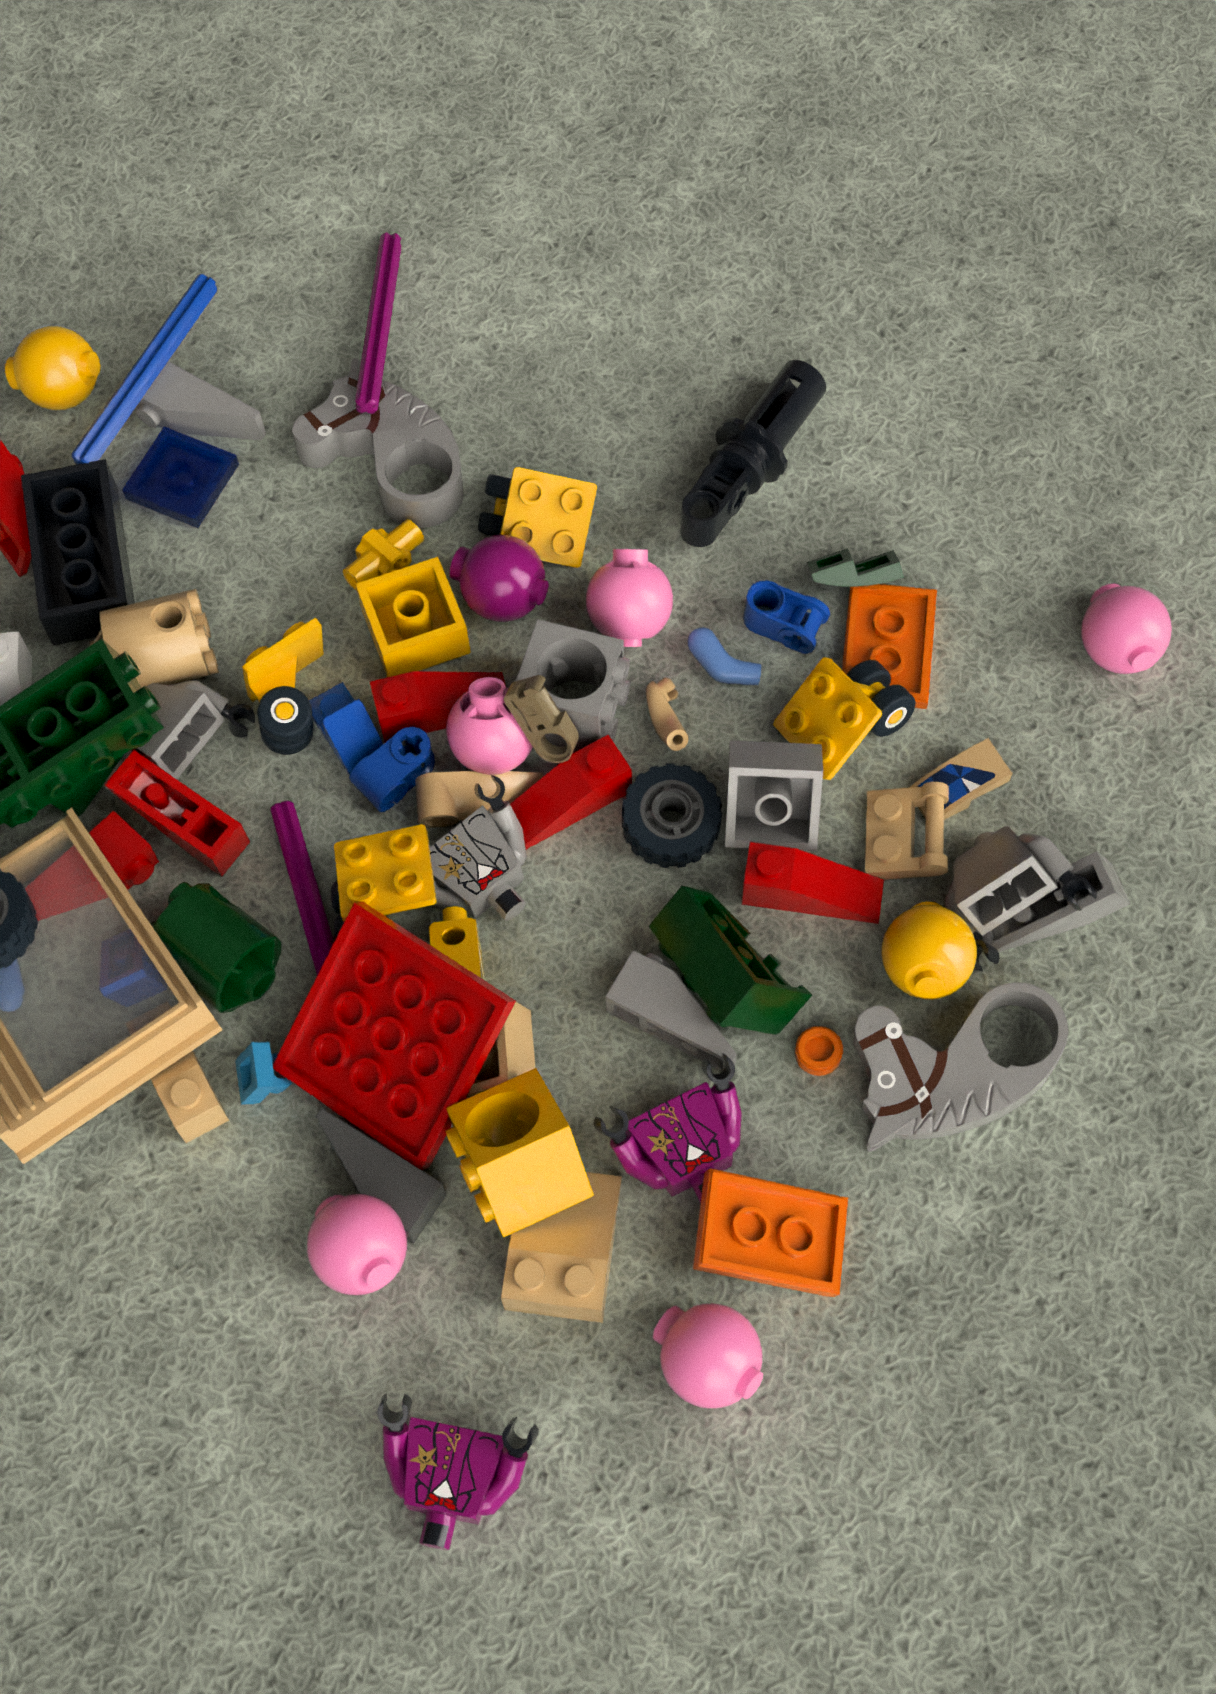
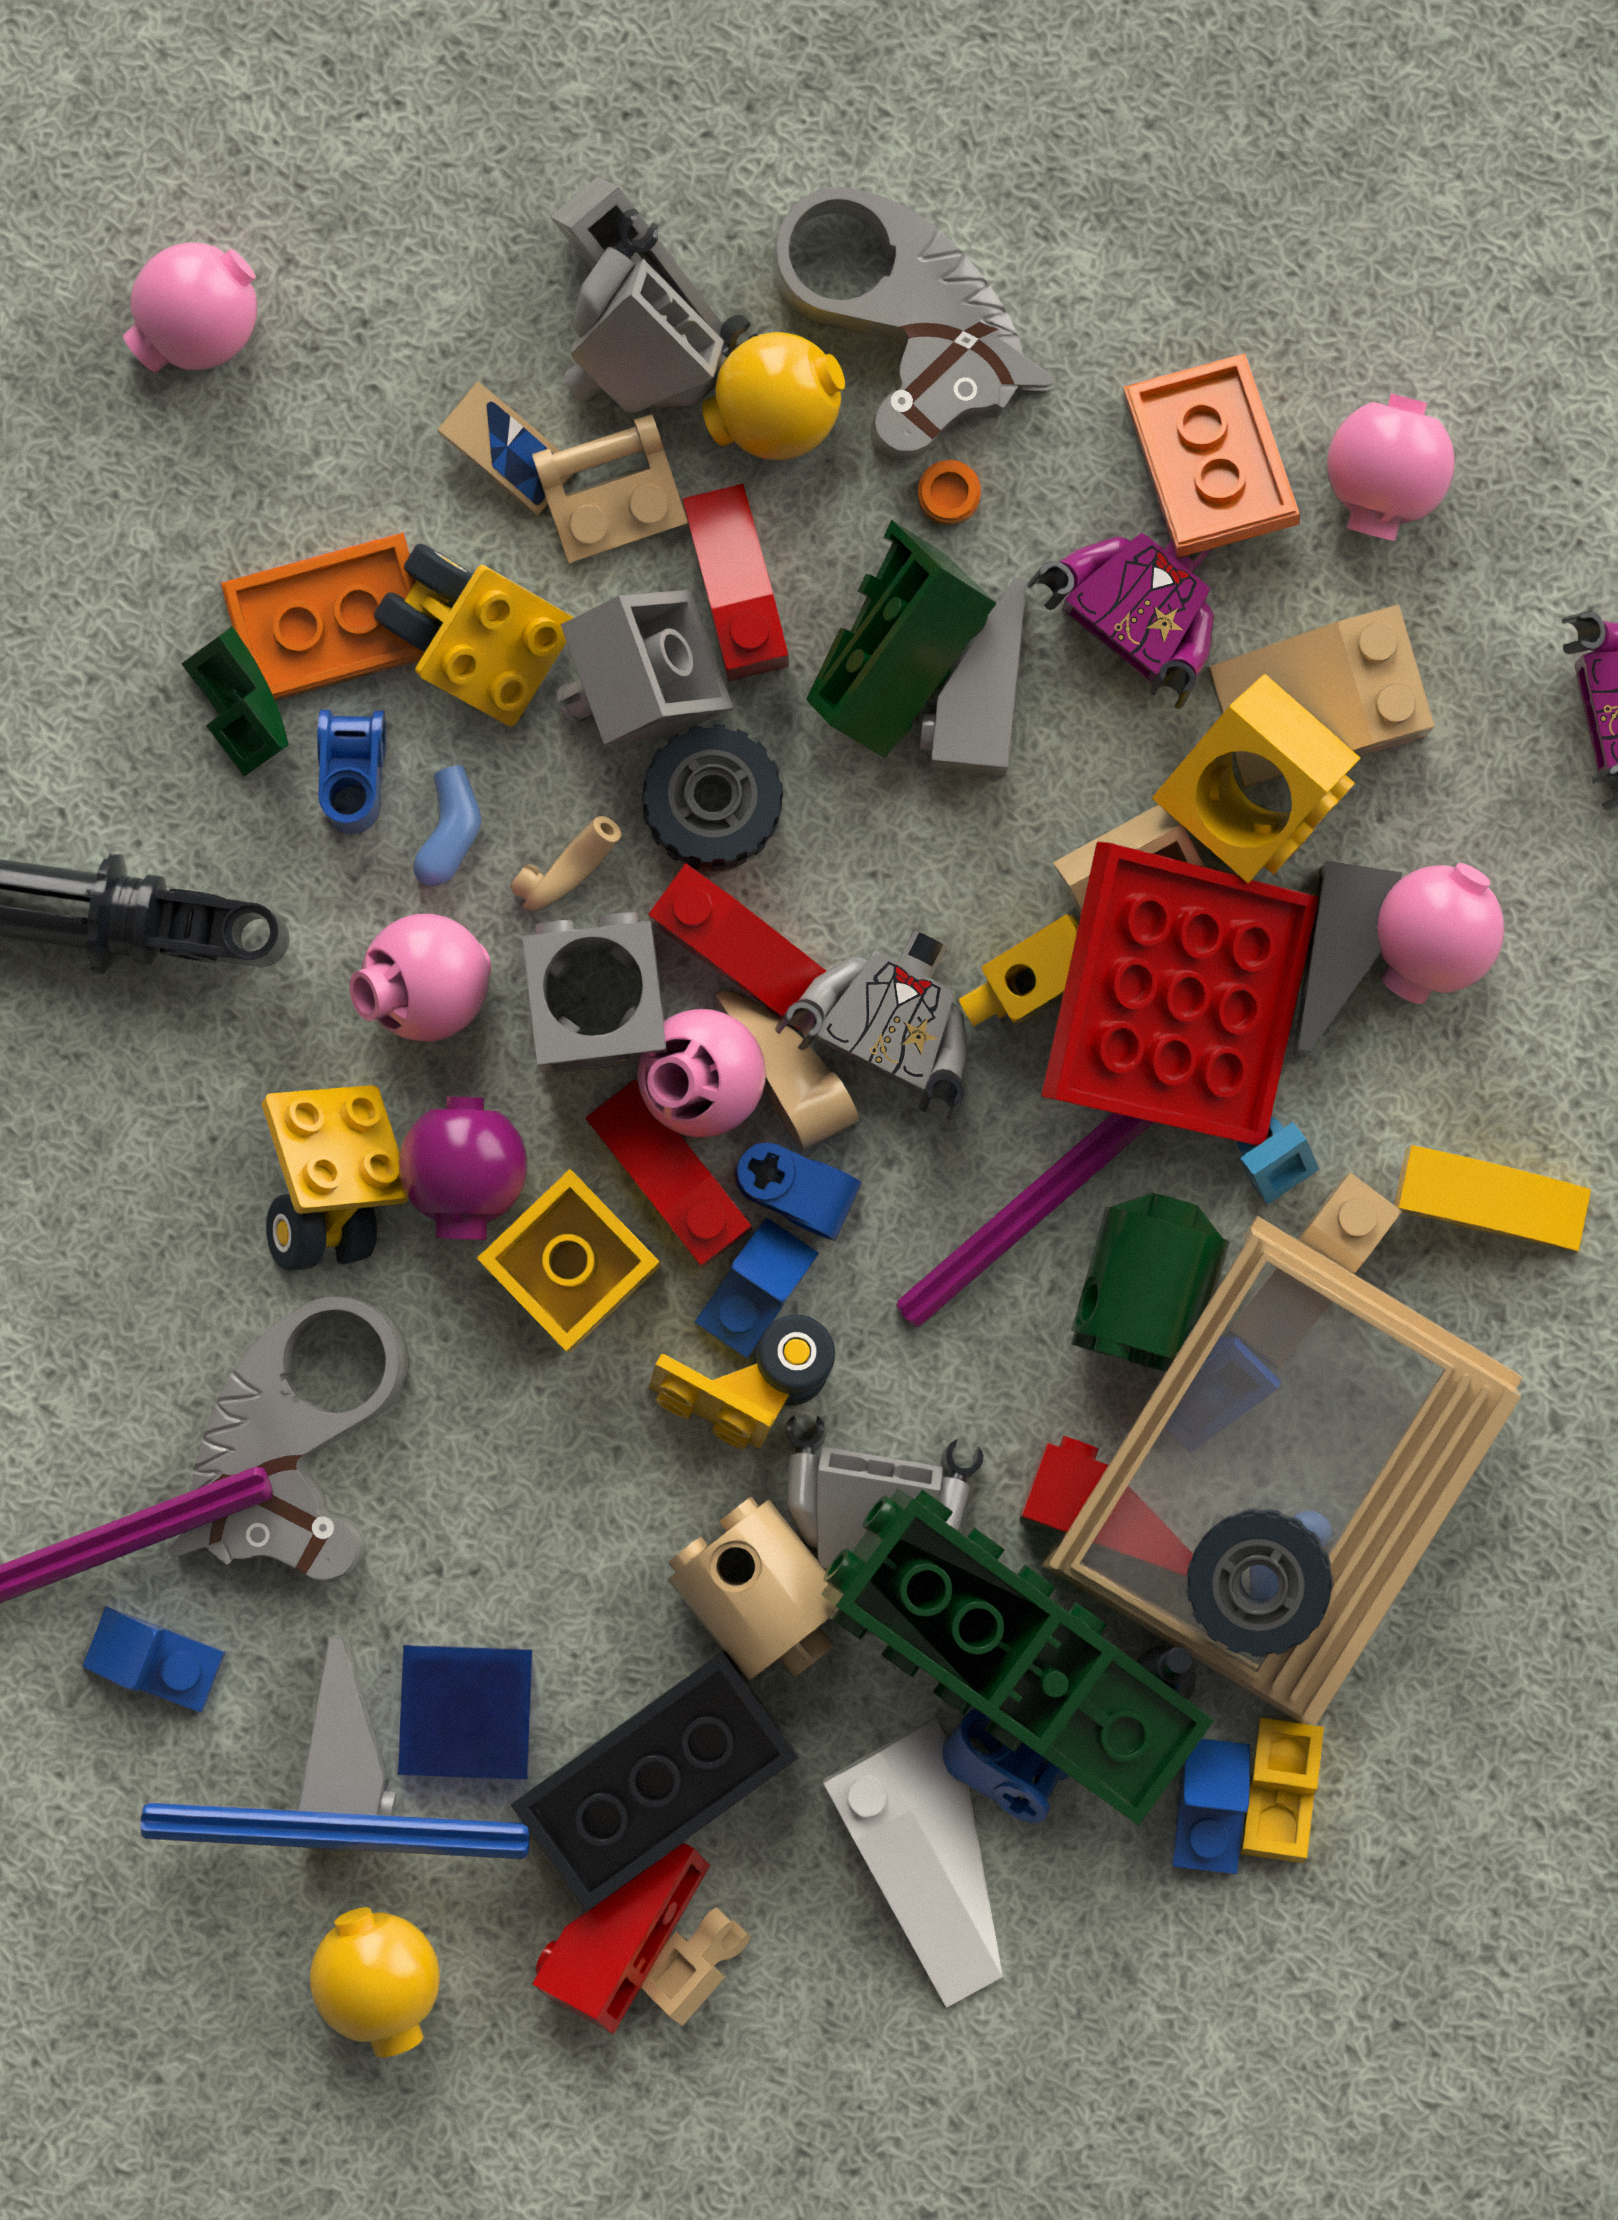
camera: 115 degrees left, 20 degrees up
red slope [105,750,250,877] -> none
yellow plate [331,824,437,939] -> none
yellow axle [343,519,424,591] -> none
dark tan piece [504,675,579,763] -> none
none -> blue slope [82,1606,226,1713]
none -> yellow slope [1394,1145,1591,1252]

